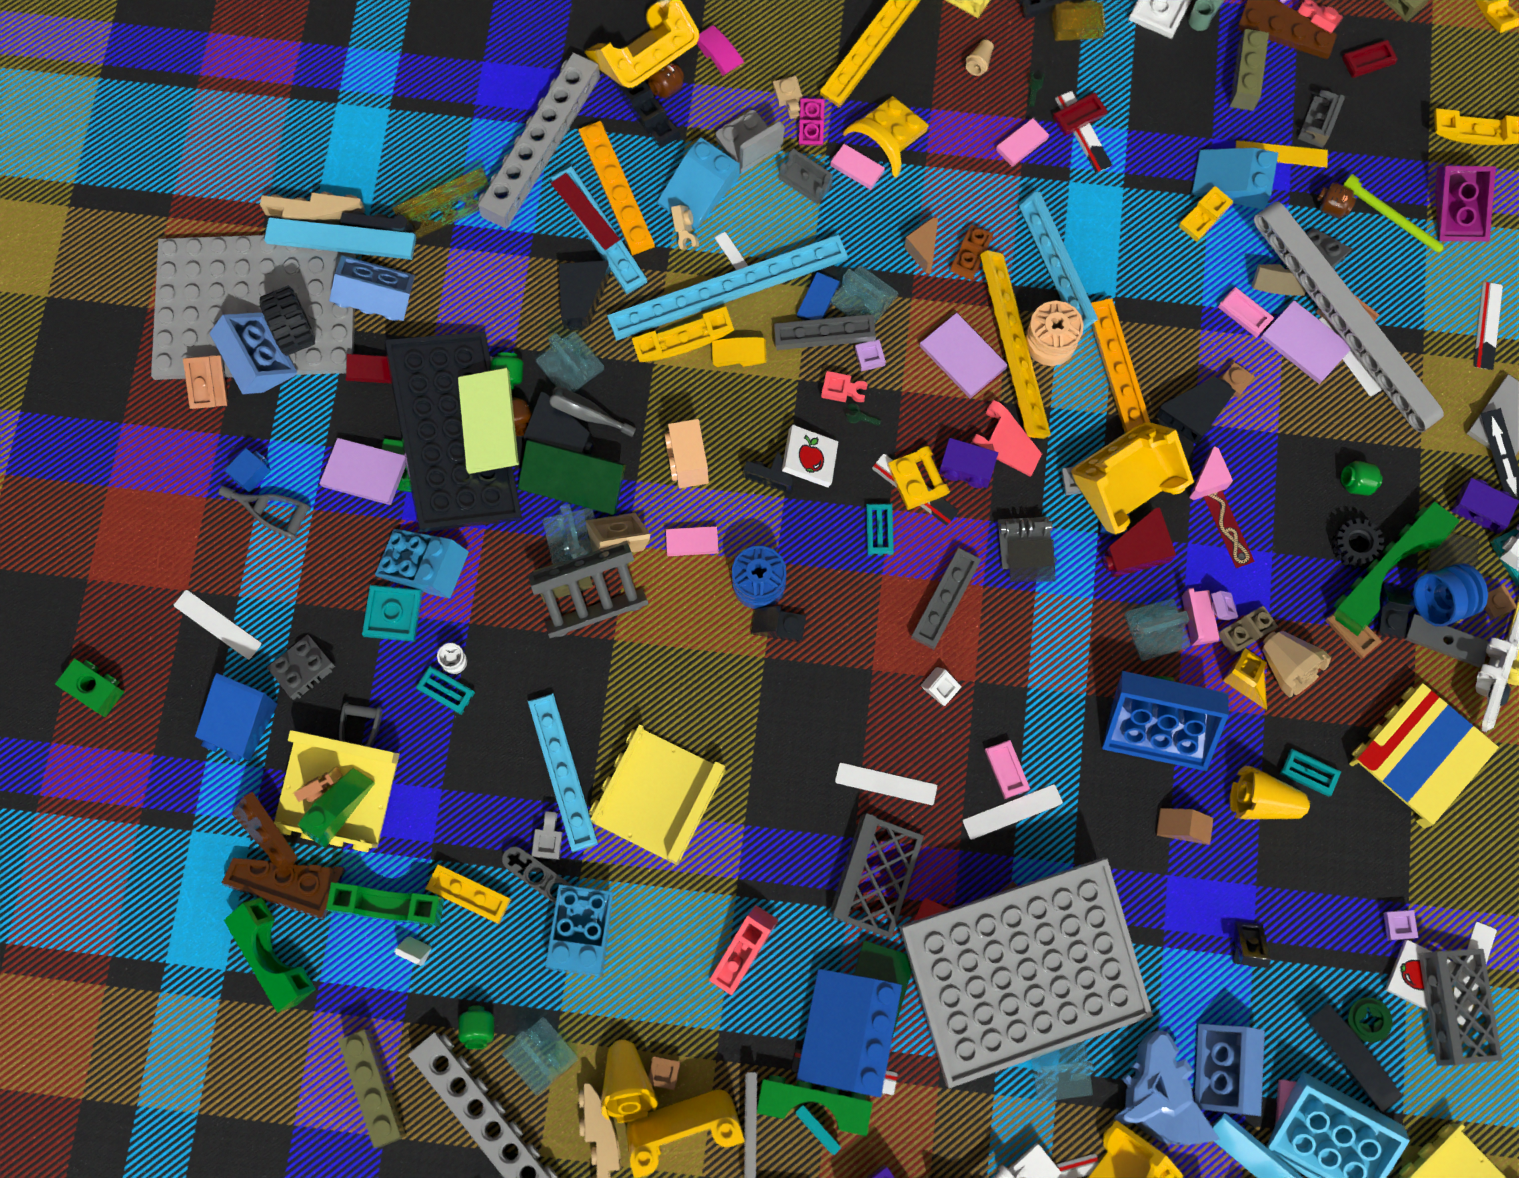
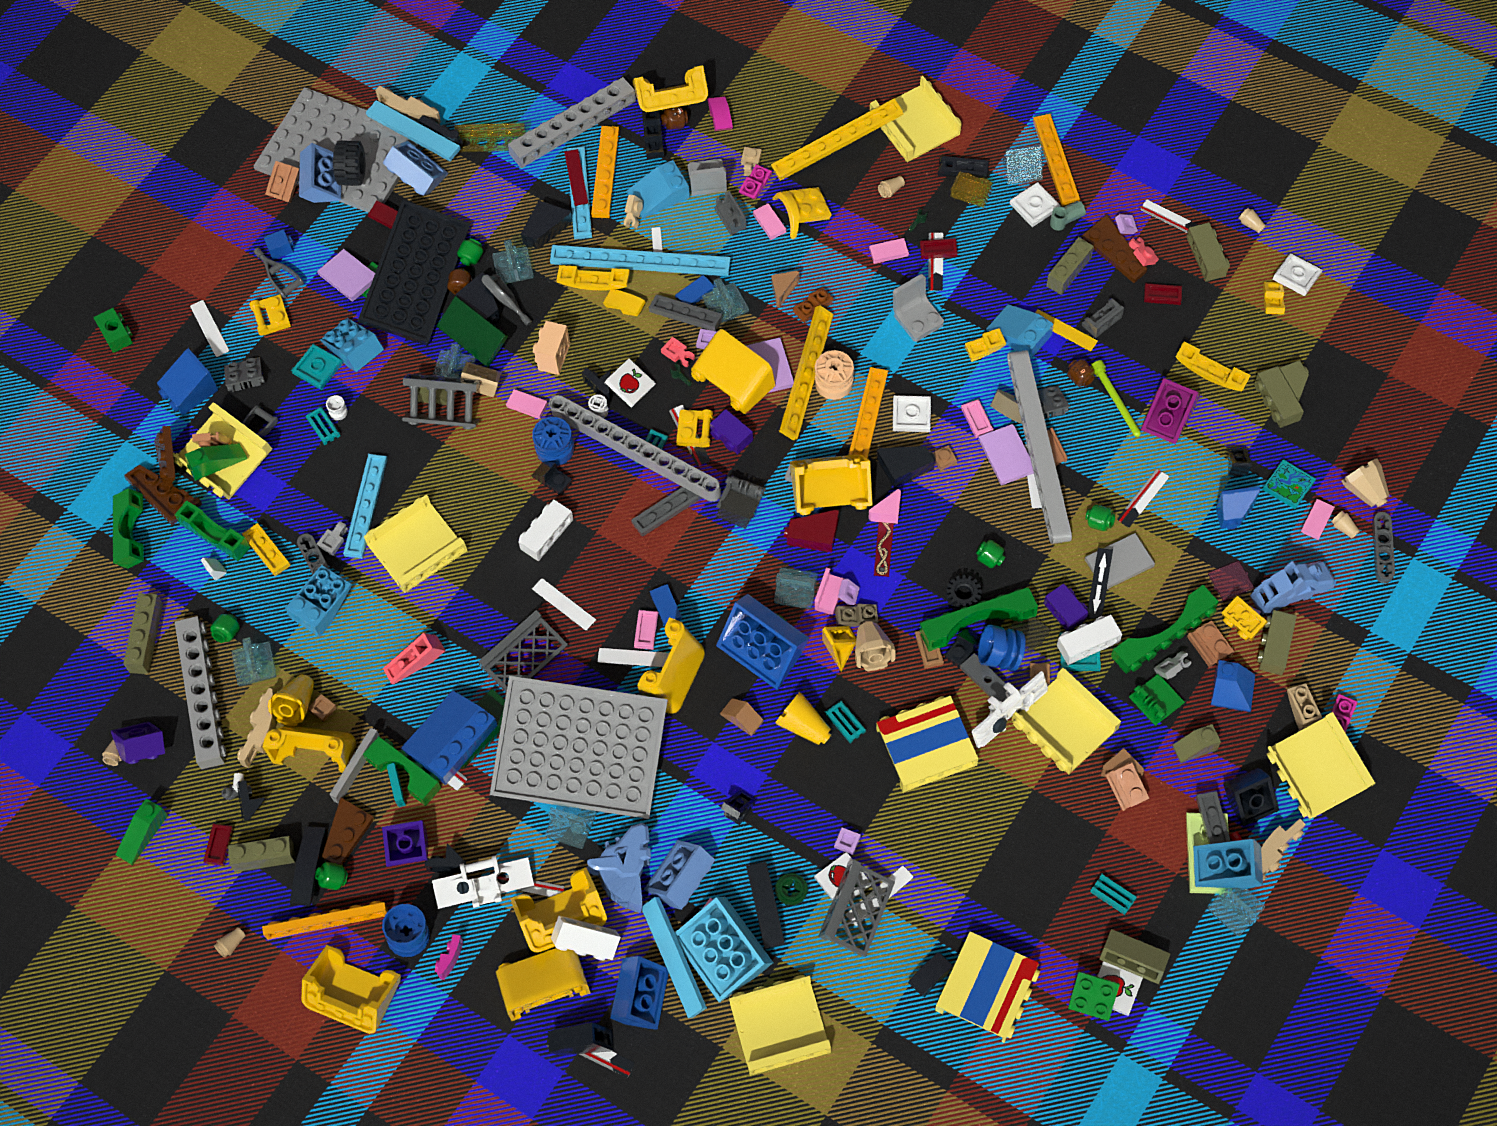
camera: 30 degrees right, 10 degrees down
yellowish green tile [458,368,519,474] -> none
white slope [921,667,961,706] -> none
coral flag [970,400,1042,477] -> none
medium azure tile [1019,192,1098,331] -> none
none -> yellow plate [249,294,291,335]
none -> white brick [518,500,573,561]
none -> light grey beam [549,395,721,502]
none -> white wheel [588,395,608,418]
none -> yellow windscreen [637,617,705,714]
none -> blue tile [649,584,682,626]
none -> yellow windscreen [691,329,775,414]
none -> light grey piece [893,274,944,342]
none -> white tile [893,395,931,432]
none -> green head [1085,505,1115,531]

